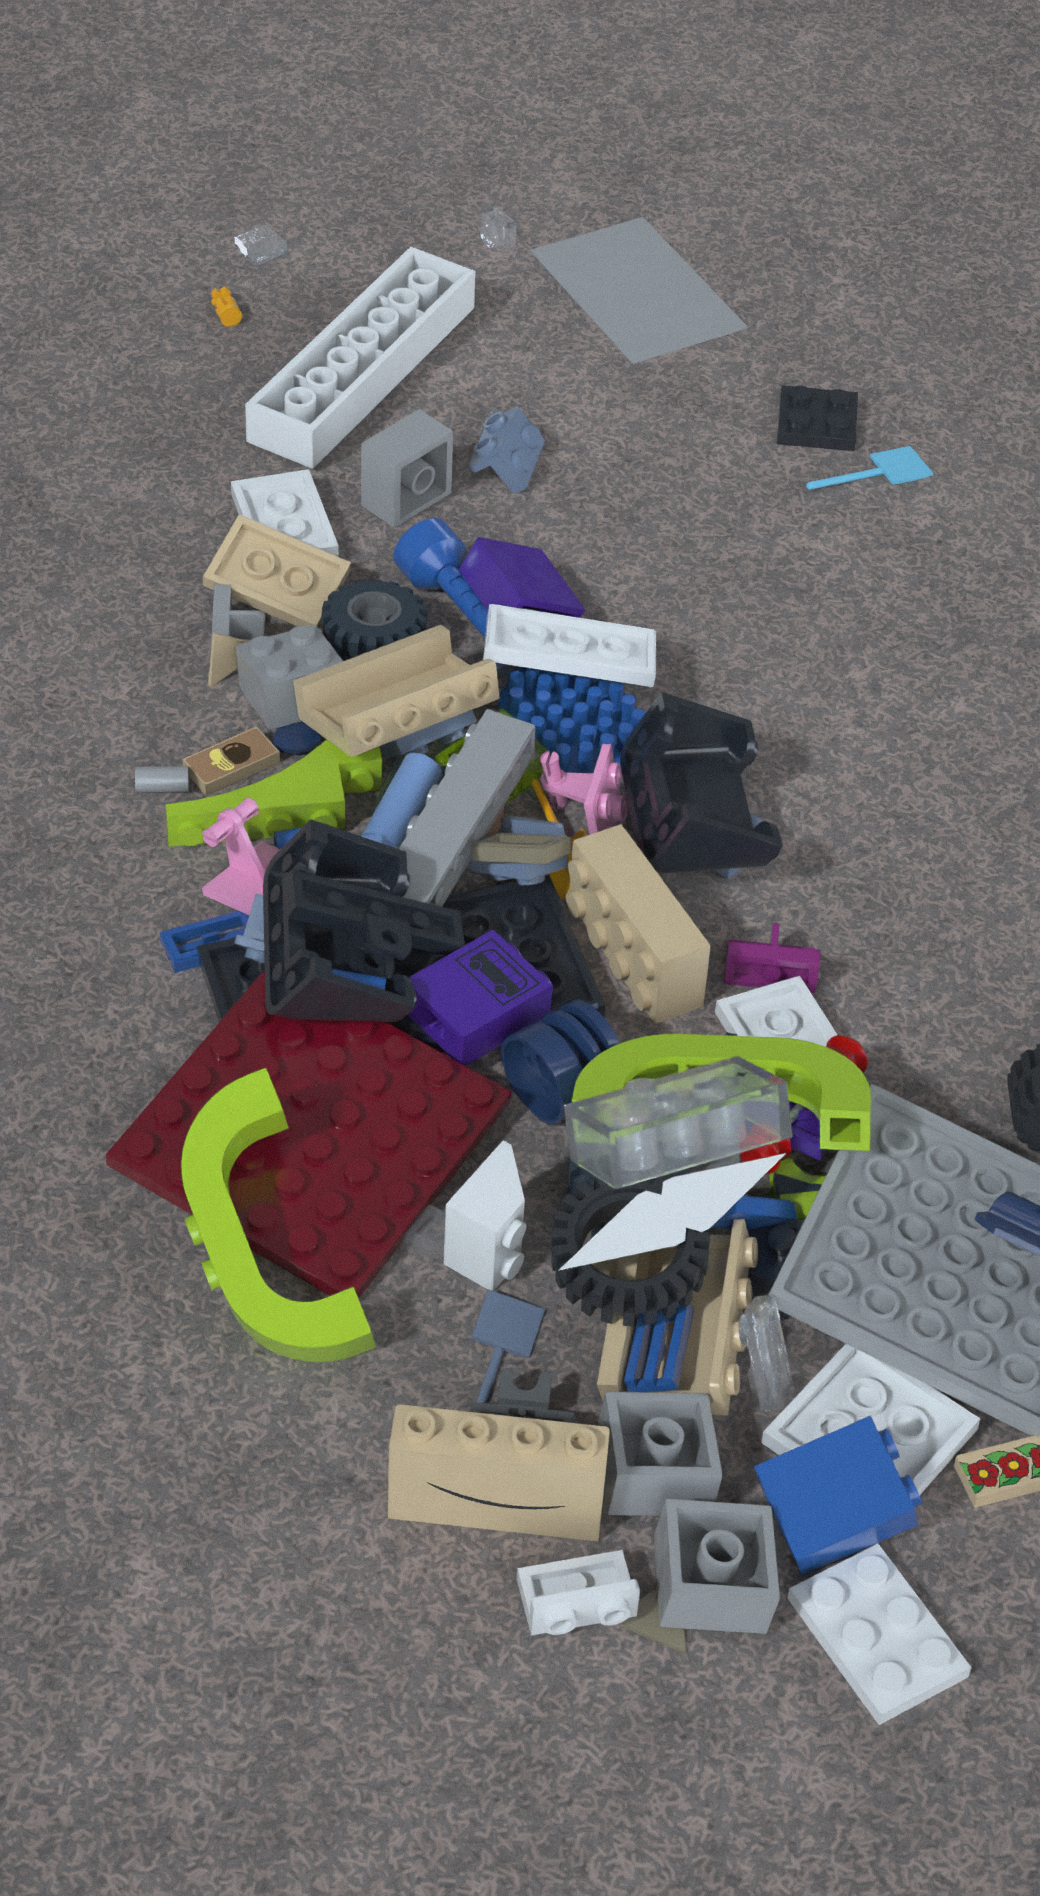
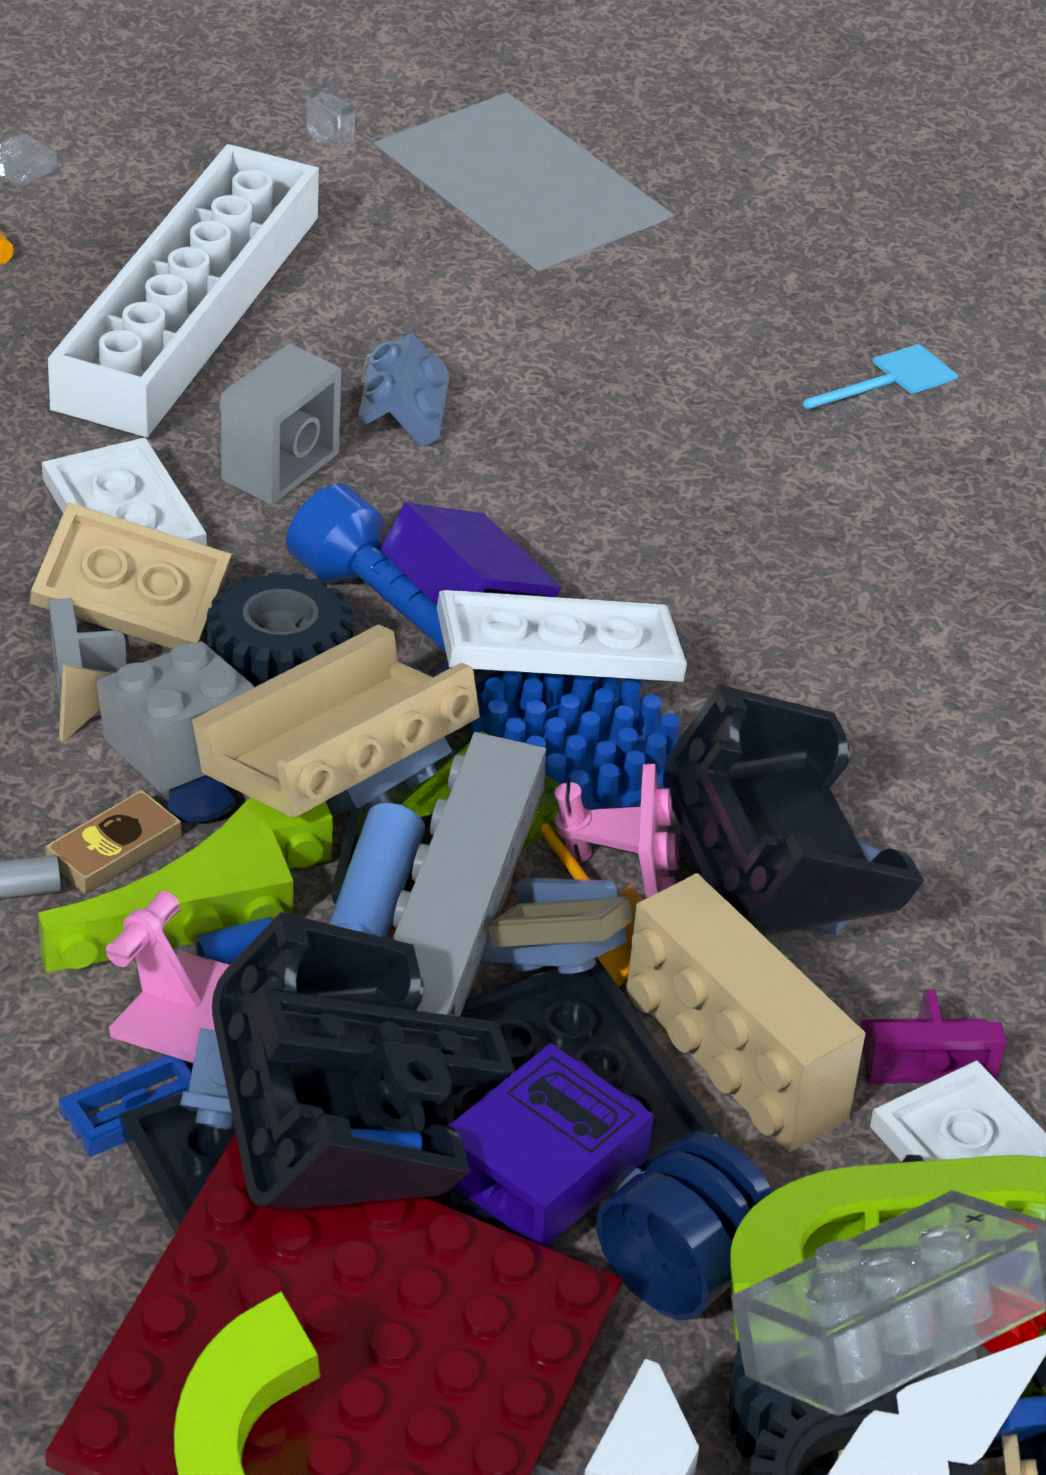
camera: 10 degrees left, 5 degrees down
black plate [777,385,858,451] -> none

